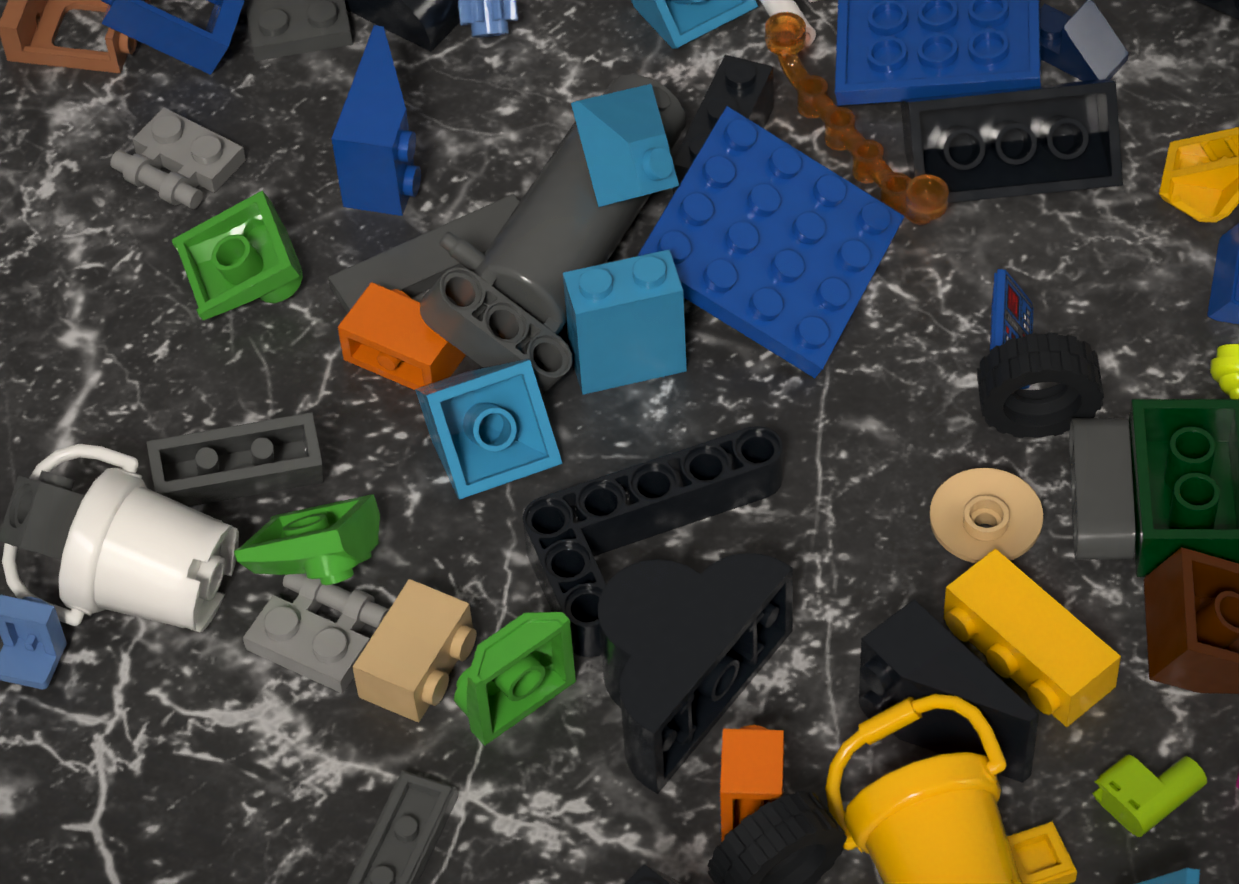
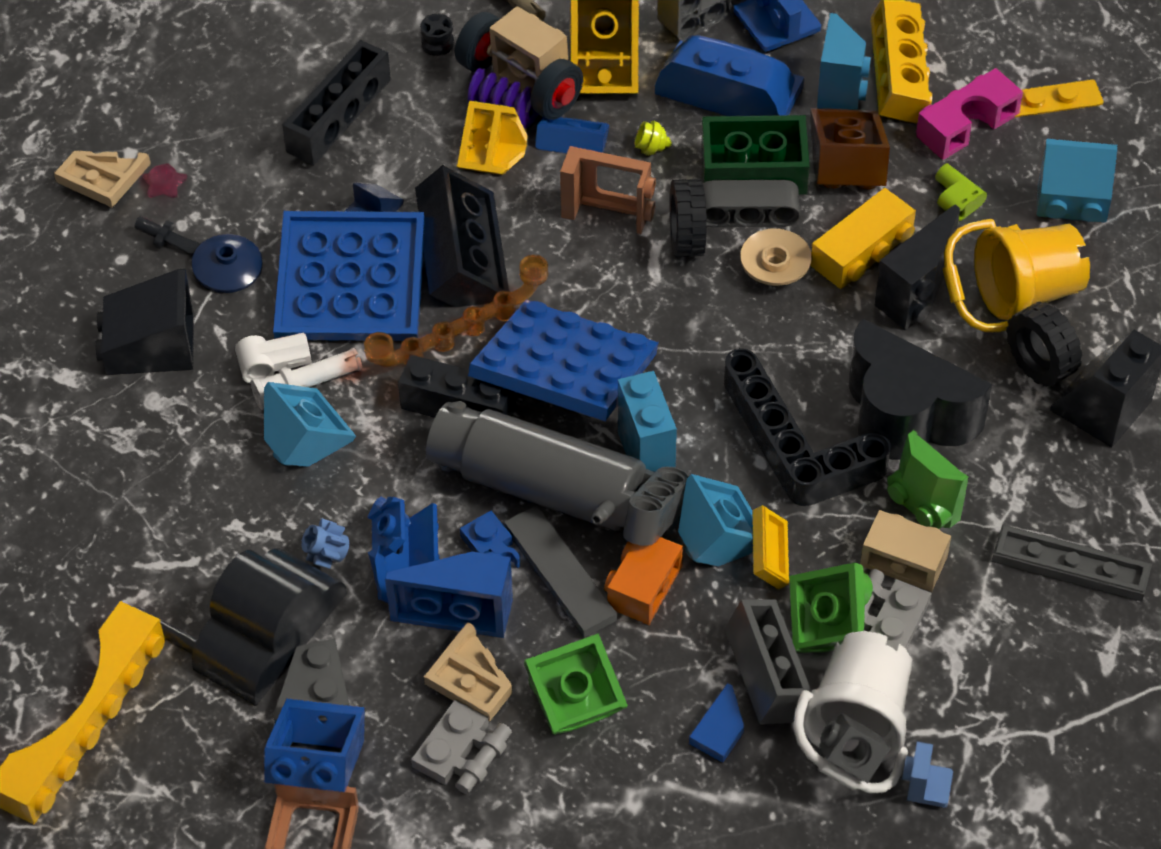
camera: 95 degrees left, 0 degrees up
dark azure slope [571,84,679,207] -> none
orange brick [720,725,784,842] -> none
blue slope [990,269,1033,389] -> none
none -> blue piece [368,496,440,603]
none -> tan wing [424,622,512,722]
none -> blue plate [460,511,520,568]
none -> nougat window [560,146,656,234]
none -> blue tile [689,683,744,763]
none -> yellow tile [752,505,789,589]

